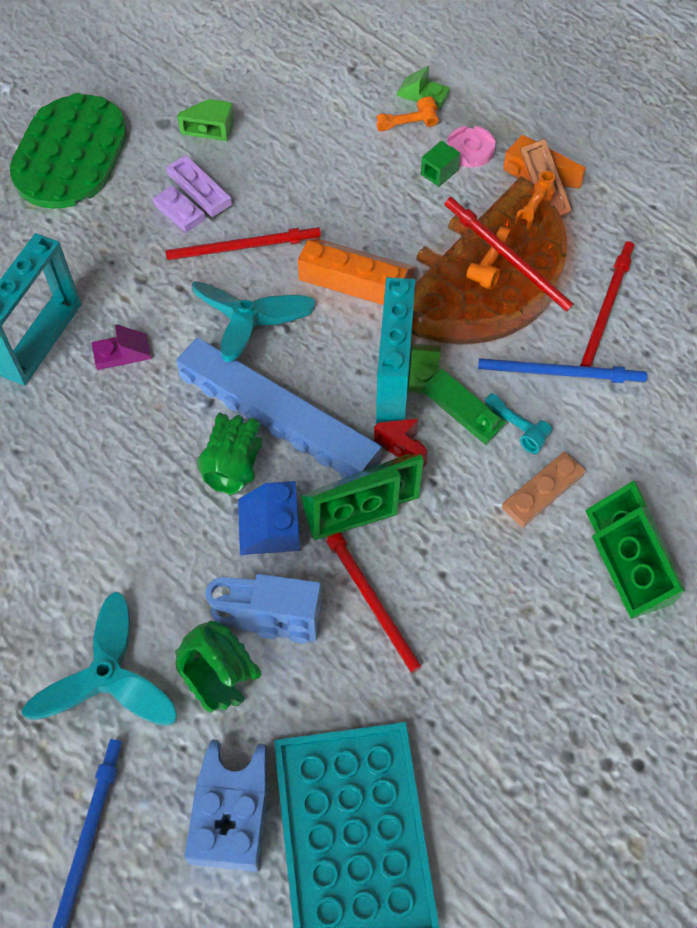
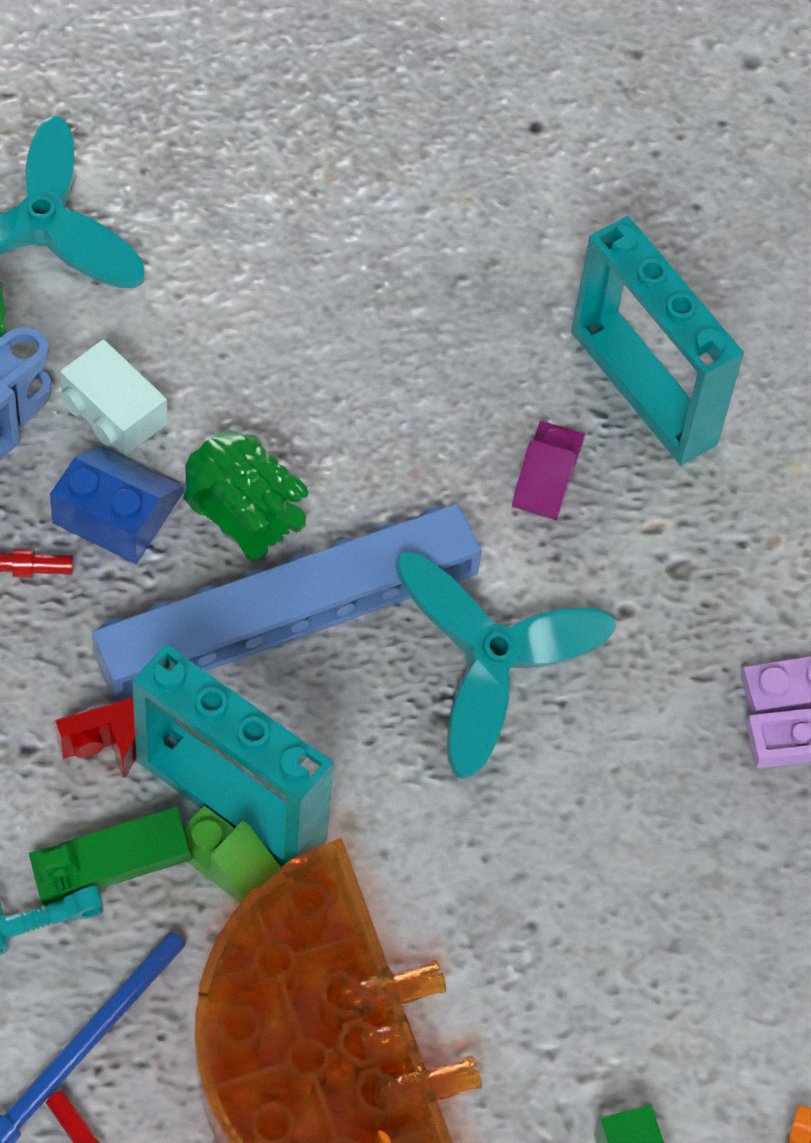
camera: 115 degrees right, 0 degrees up
red bar [165,227,321,260] -> none
orange slope [298,239,415,305] -> none
green slope [301,454,424,541] -> none
red bar [444,197,574,312] -> none
orange brick [466,226,511,290] -> none
none -> light aqua brick [60,339,168,457]

